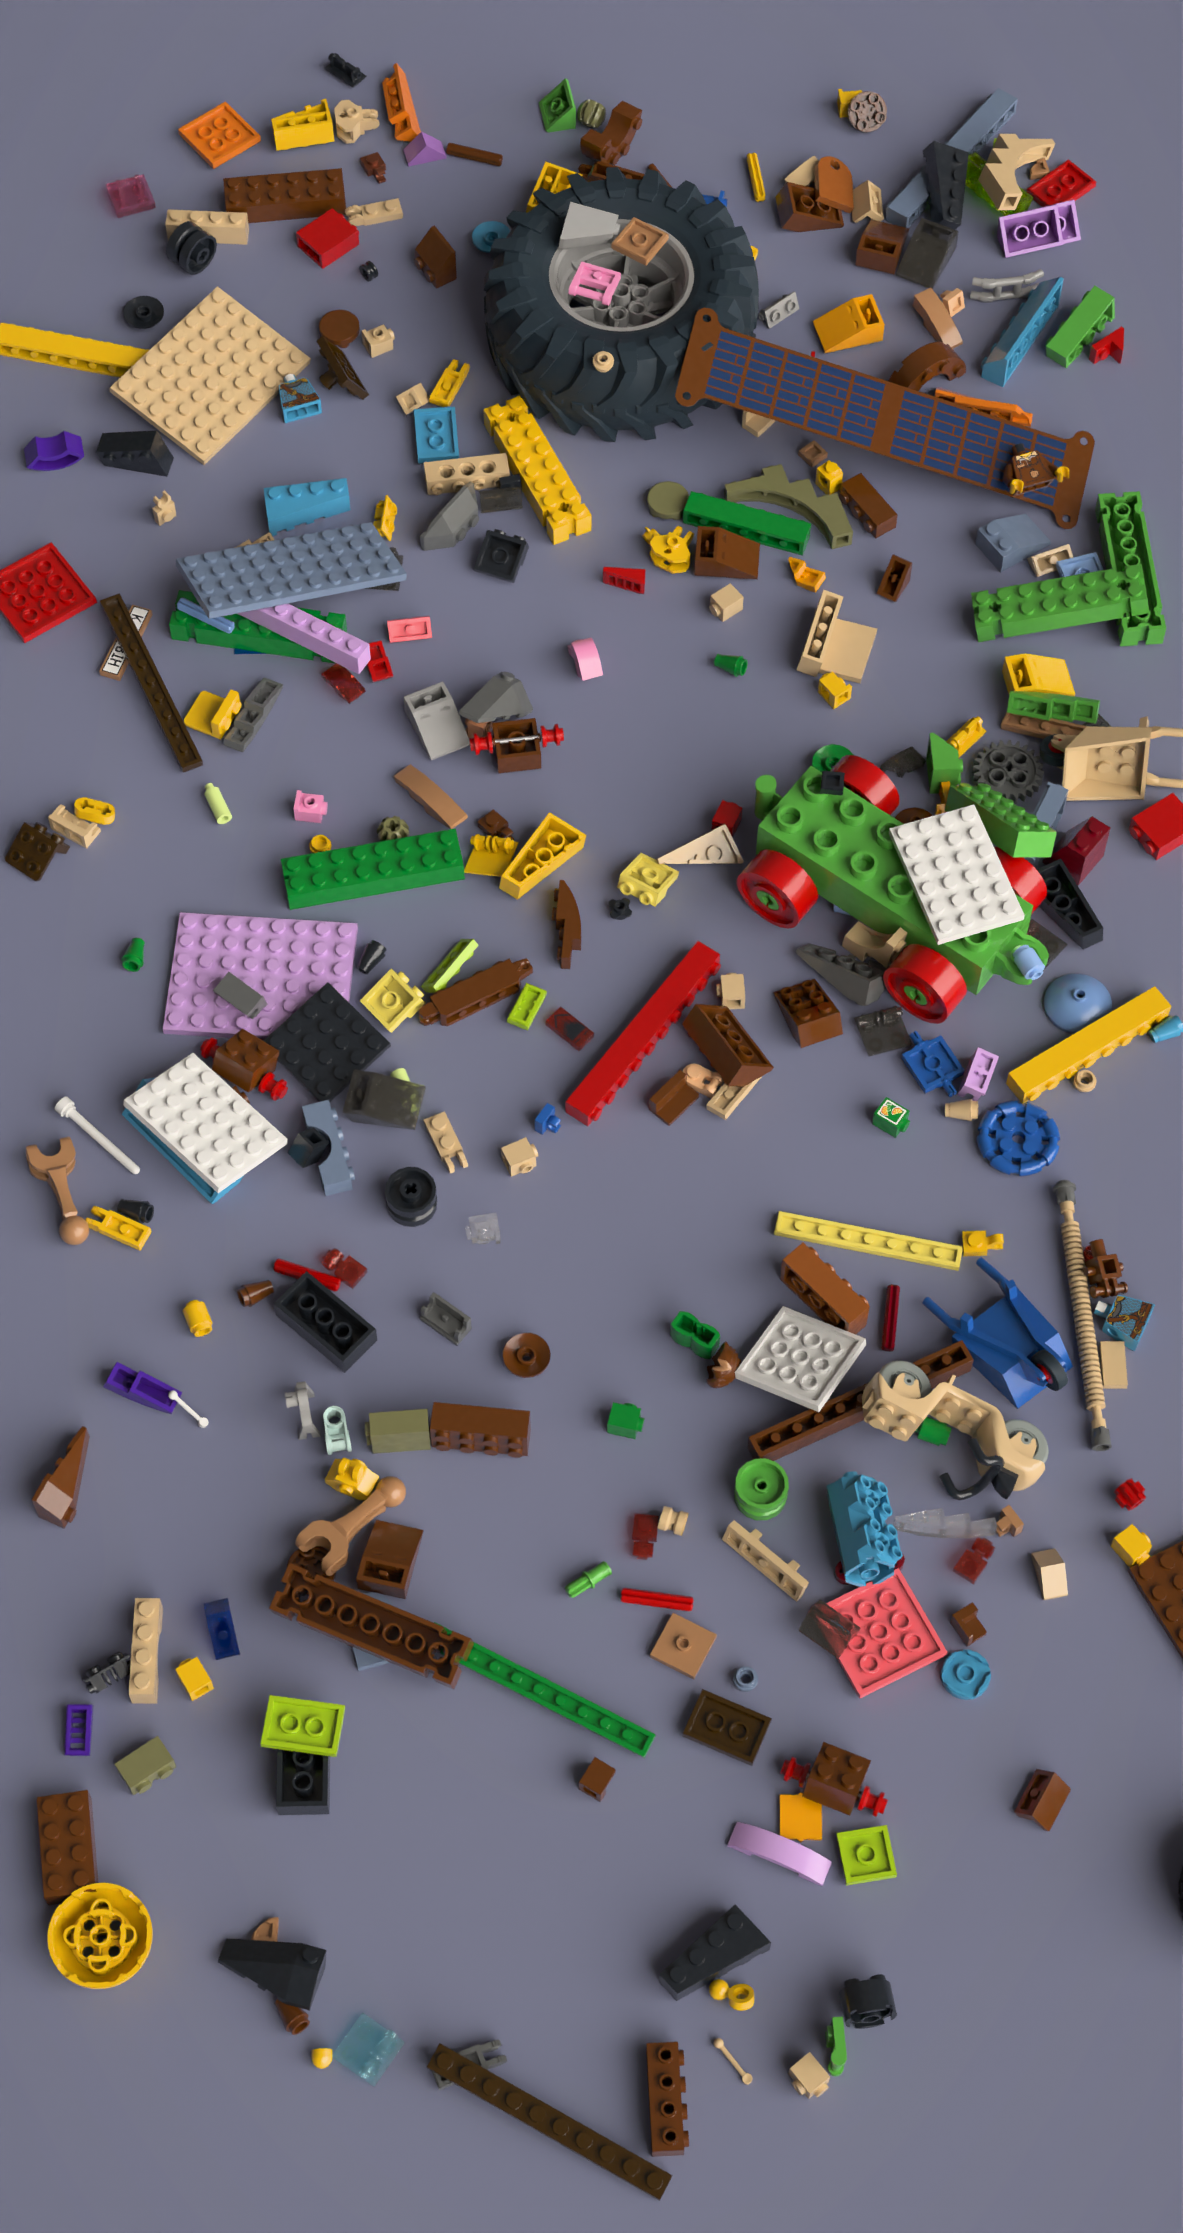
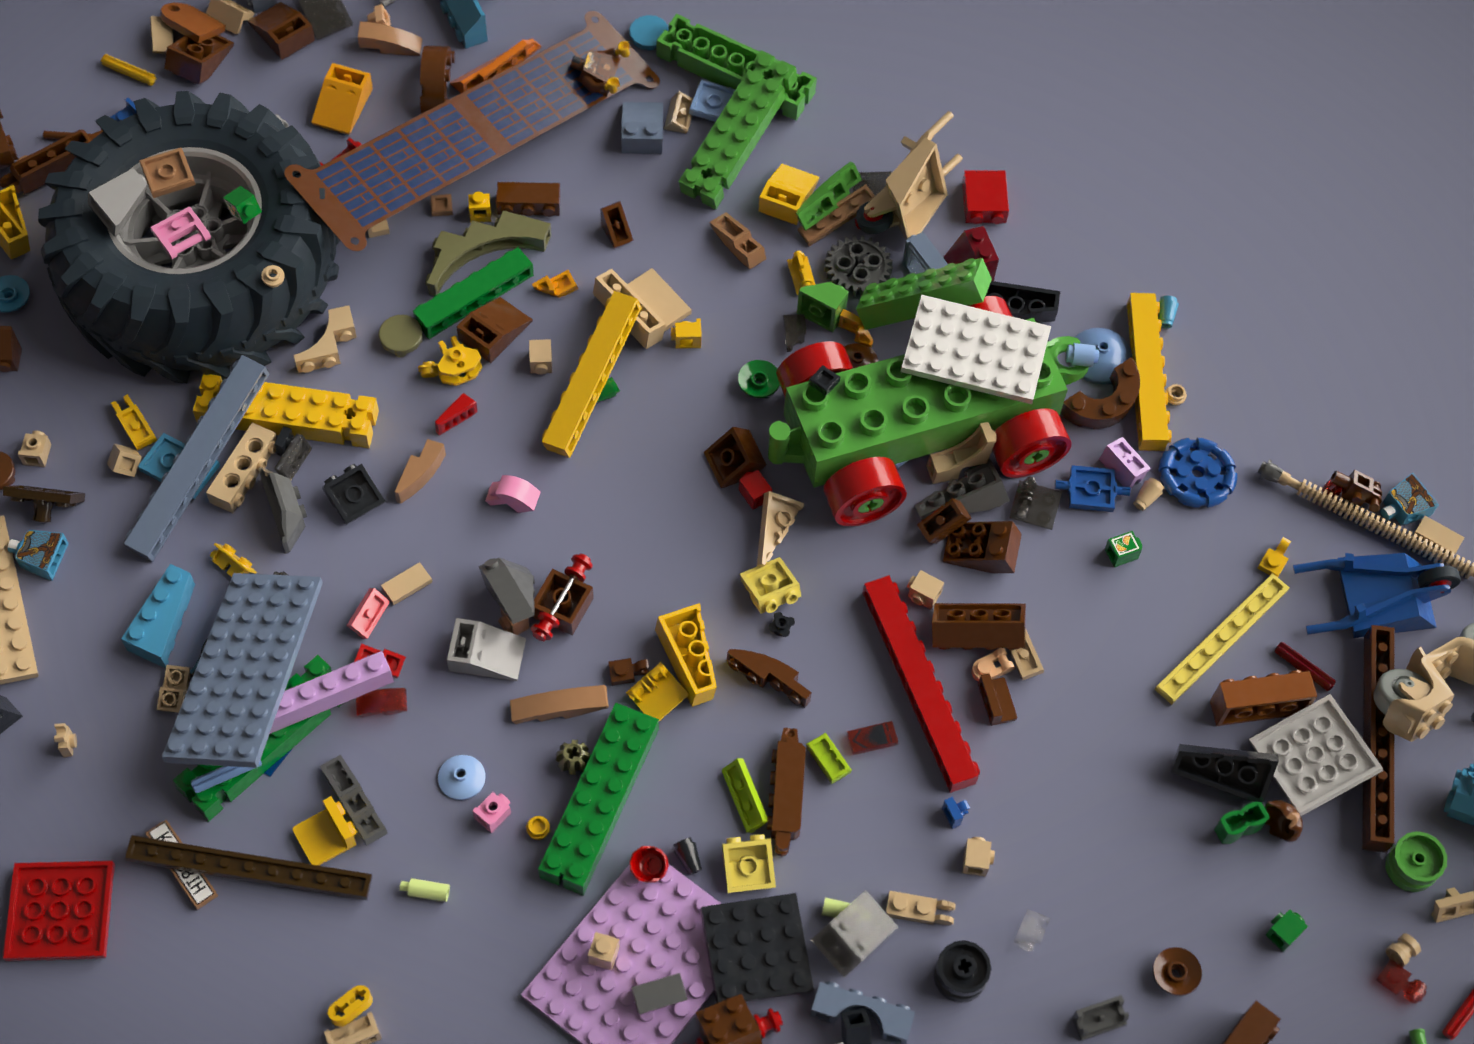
camera: 60 degrees left, 0 degrees up
none -> sand blue brick [124,355,269,562]
none -> green brick [223,186,262,224]
none -> tan arch [294,305,357,373]
none -> tan tile [381,562,432,605]
none -> medium nougat slope [395,439,446,504]
none -> light blue dish [438,755,485,800]
none -> yellow brick [542,291,642,458]
none -> tan brick [588,932,620,971]
none -> red hair [629,846,669,883]
none -> dark azure tile [630,15,668,51]
none -> reddish brown slope [704,427,767,488]
none -> medium nougat slope [709,212,766,269]
none -> reddish brown brick [917,498,972,544]
none -> reddish brown brick [1060,357,1140,429]
none -> black wedge [1171,744,1279,804]

